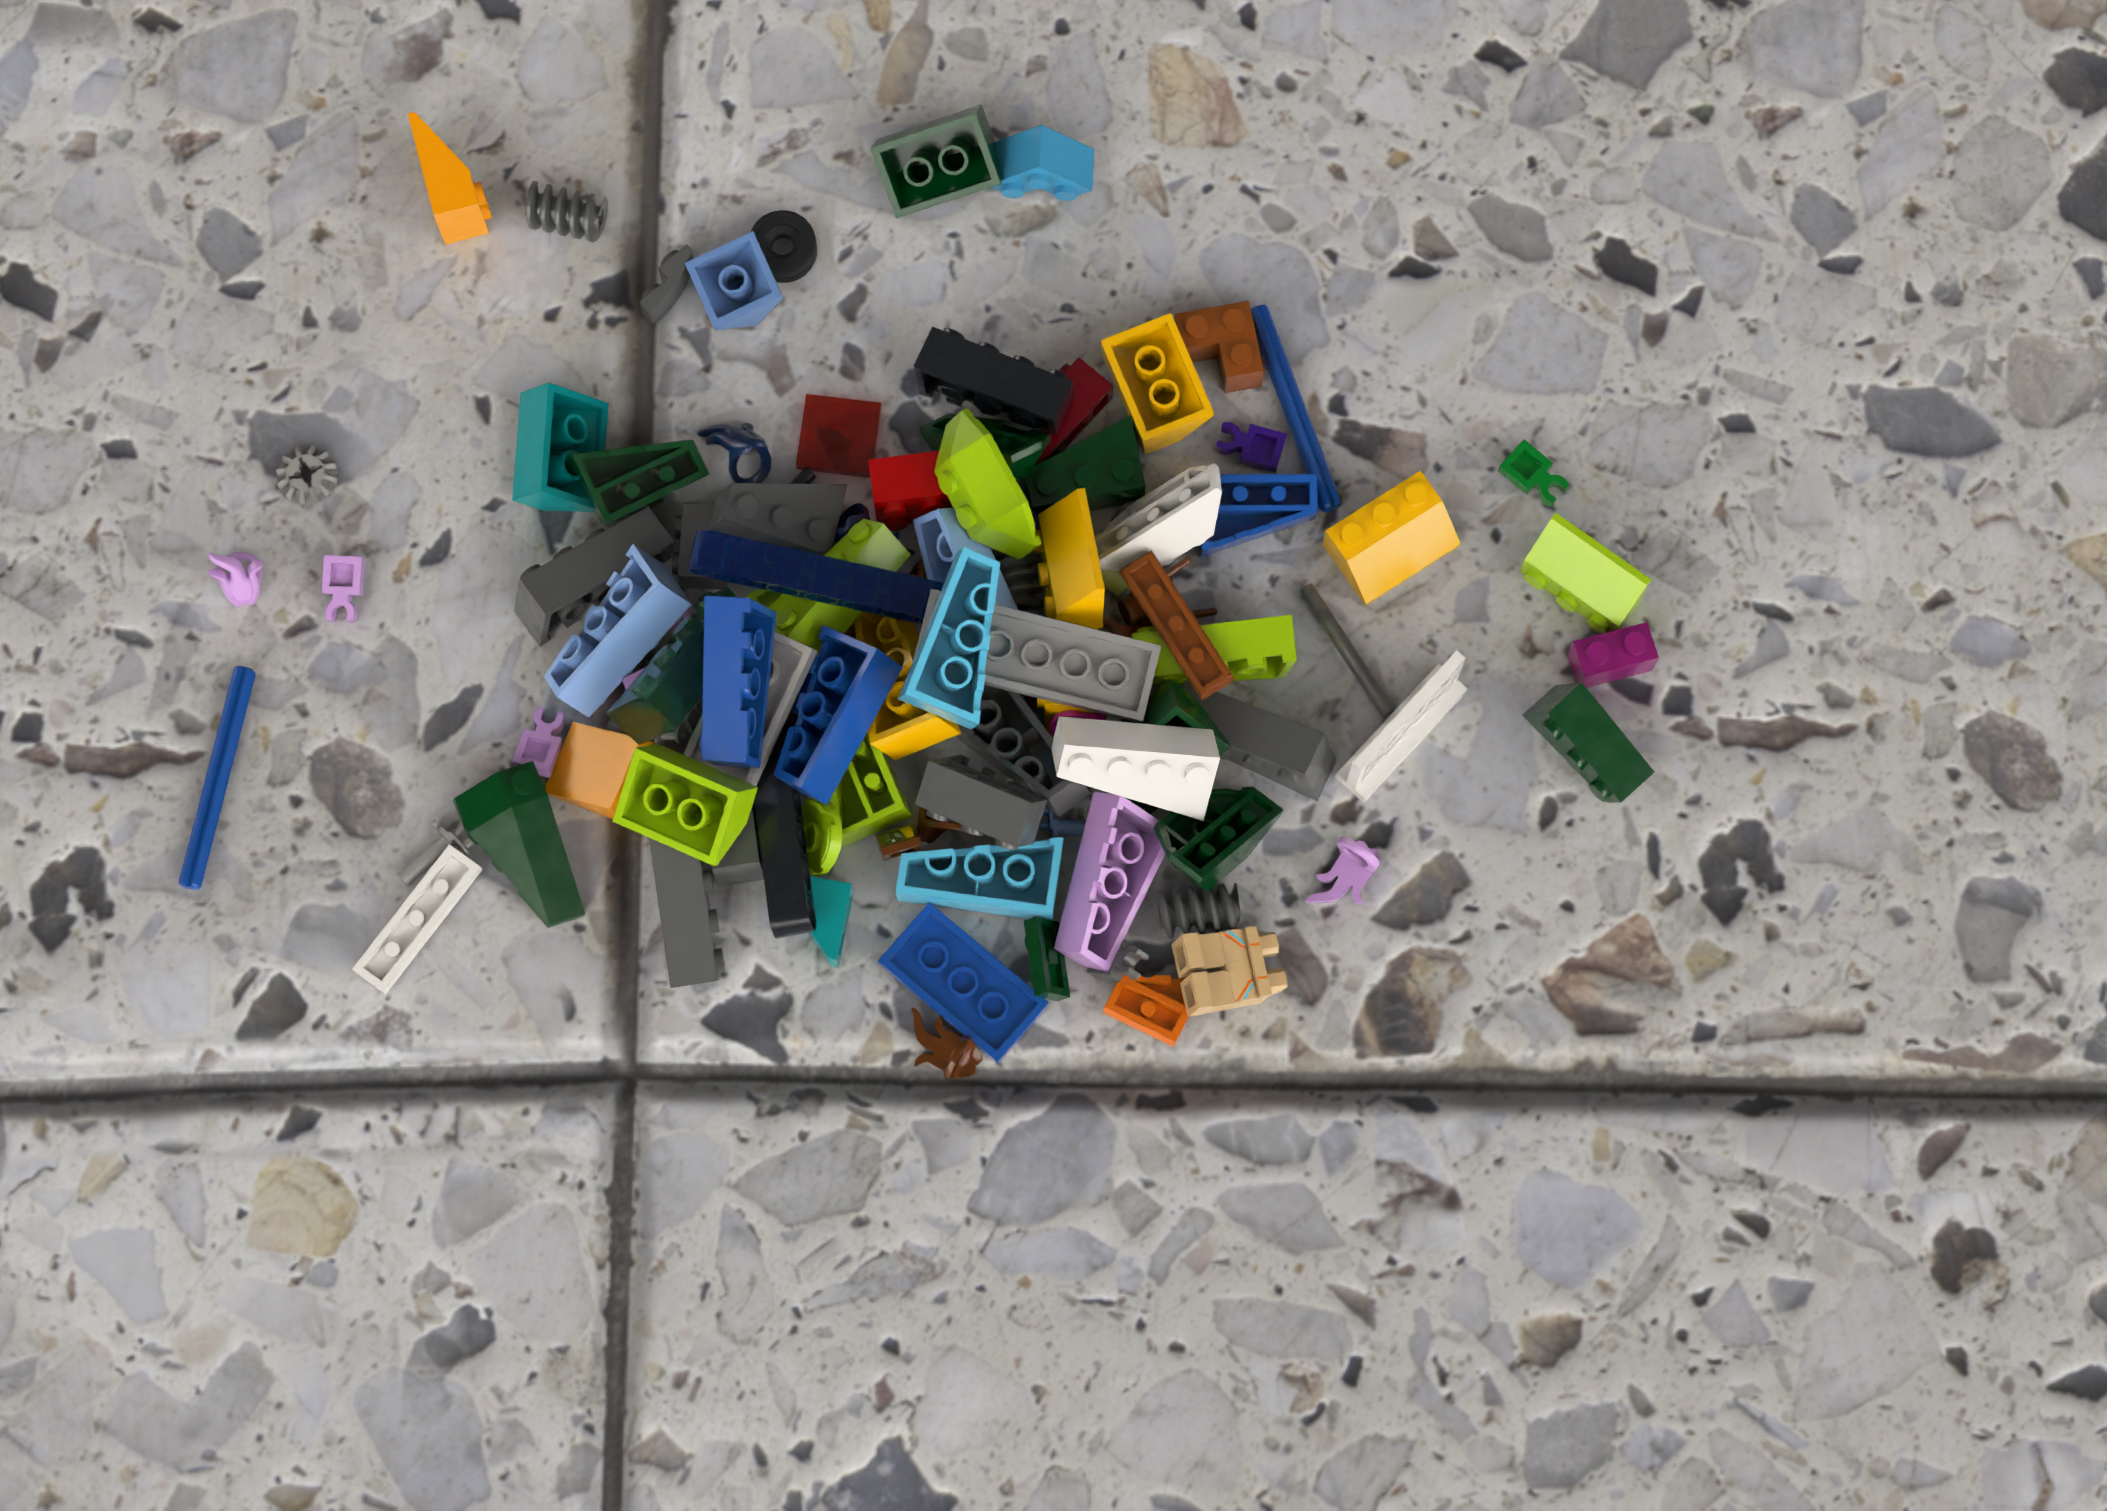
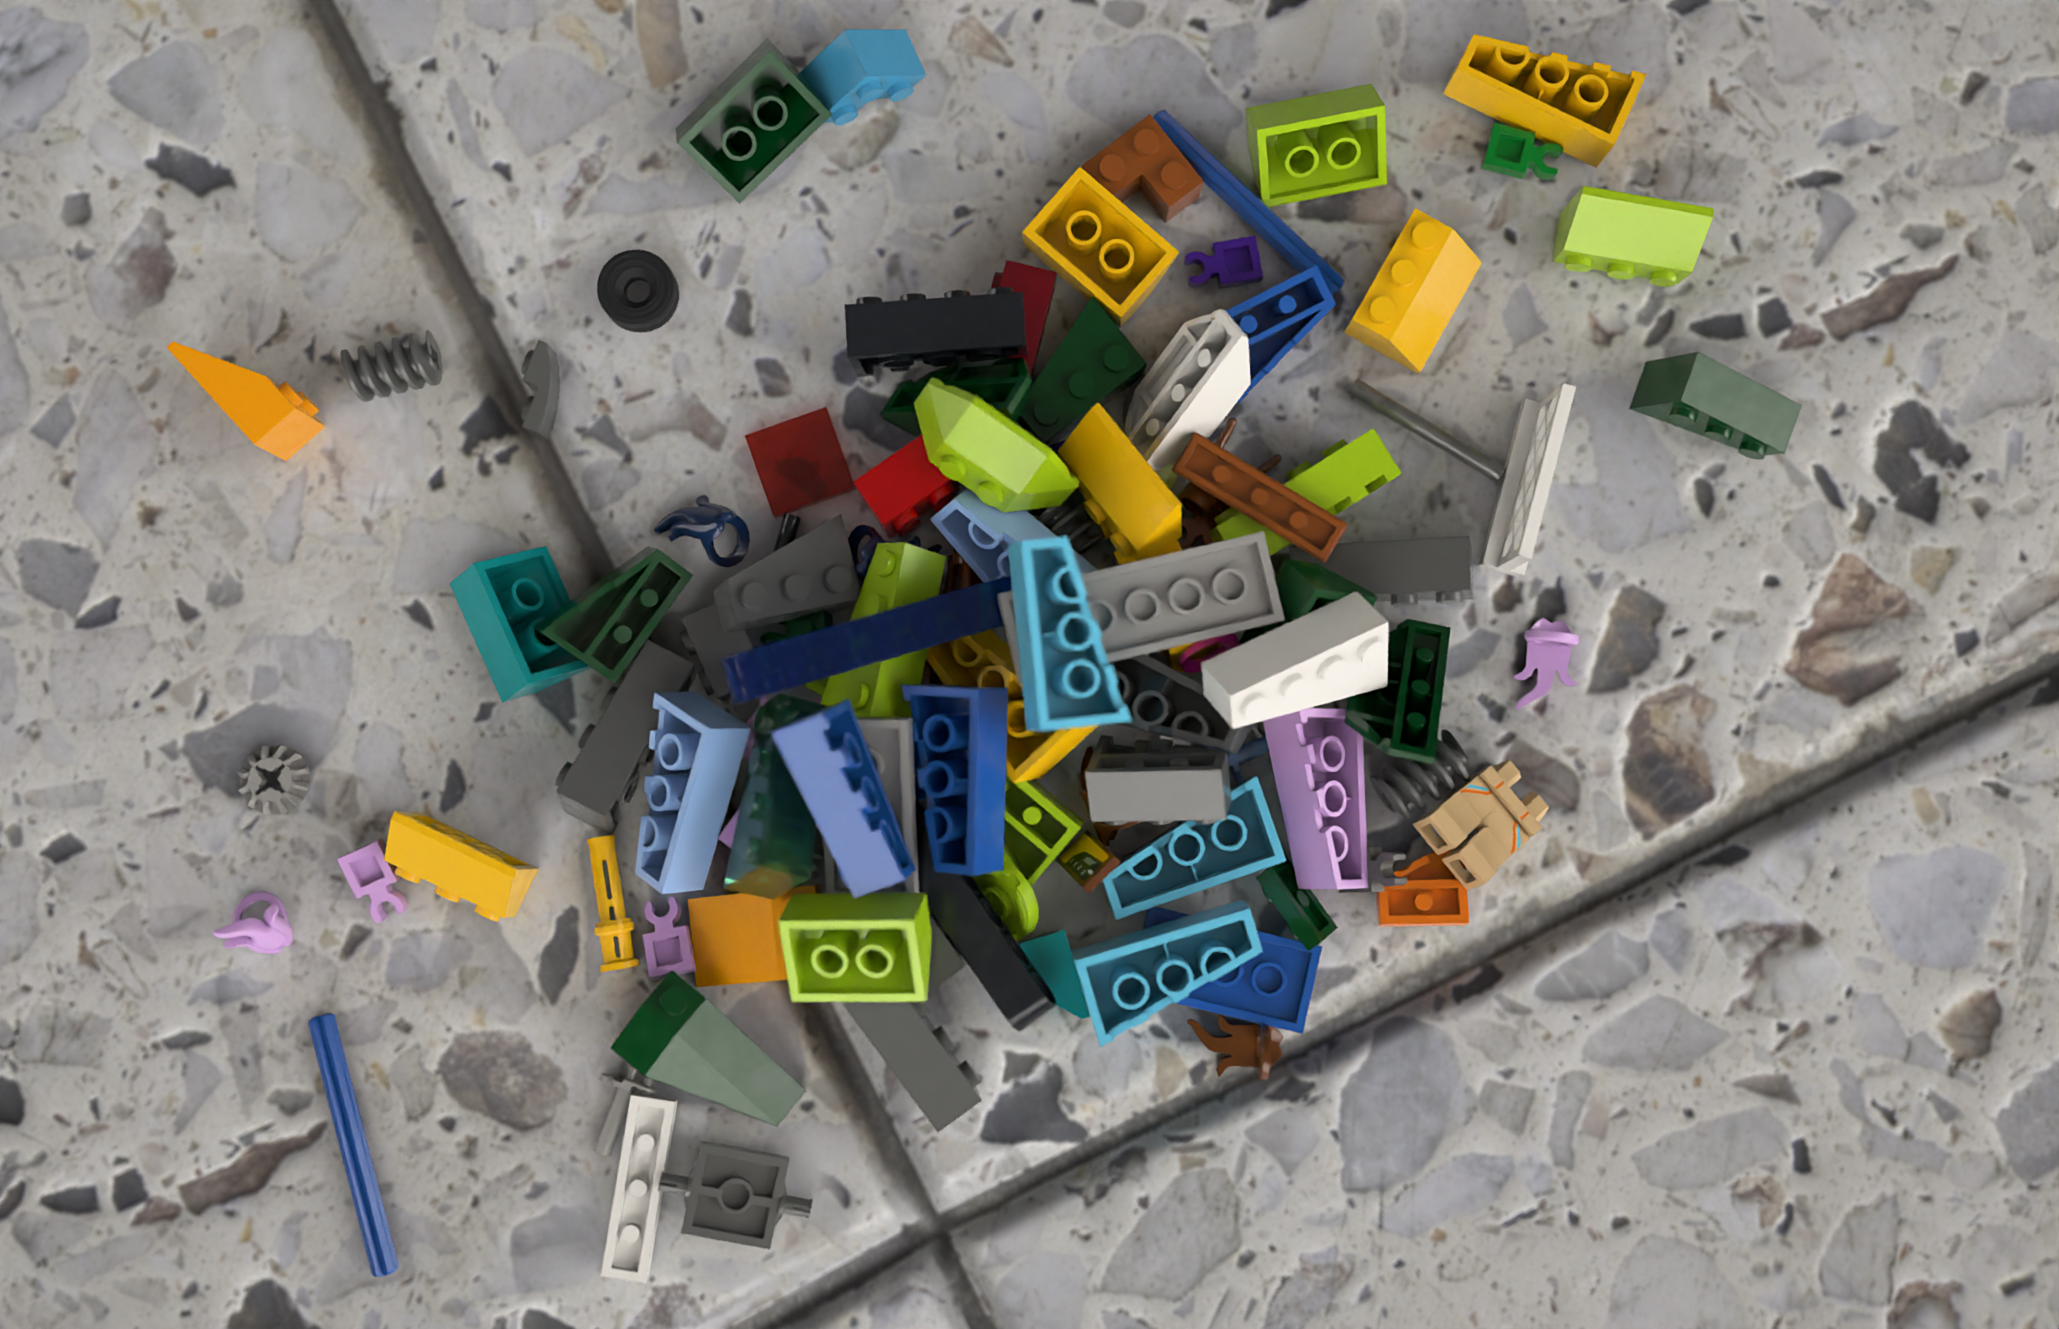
camera: 30 degrees left, 10 degrees up
medium blue slope [685,231,783,330] -> none
magenta brick [1567,622,1659,688] -> none
none -> yellow slope [384,811,538,922]
none -> yellow pin [587,835,640,973]
none -> dark grey plate [658,1140,813,1249]
none -> medium azure wedge [1072,899,1263,1048]
none -> lime slope [1245,84,1387,207]
none -> yellow wedge [1443,34,1647,168]

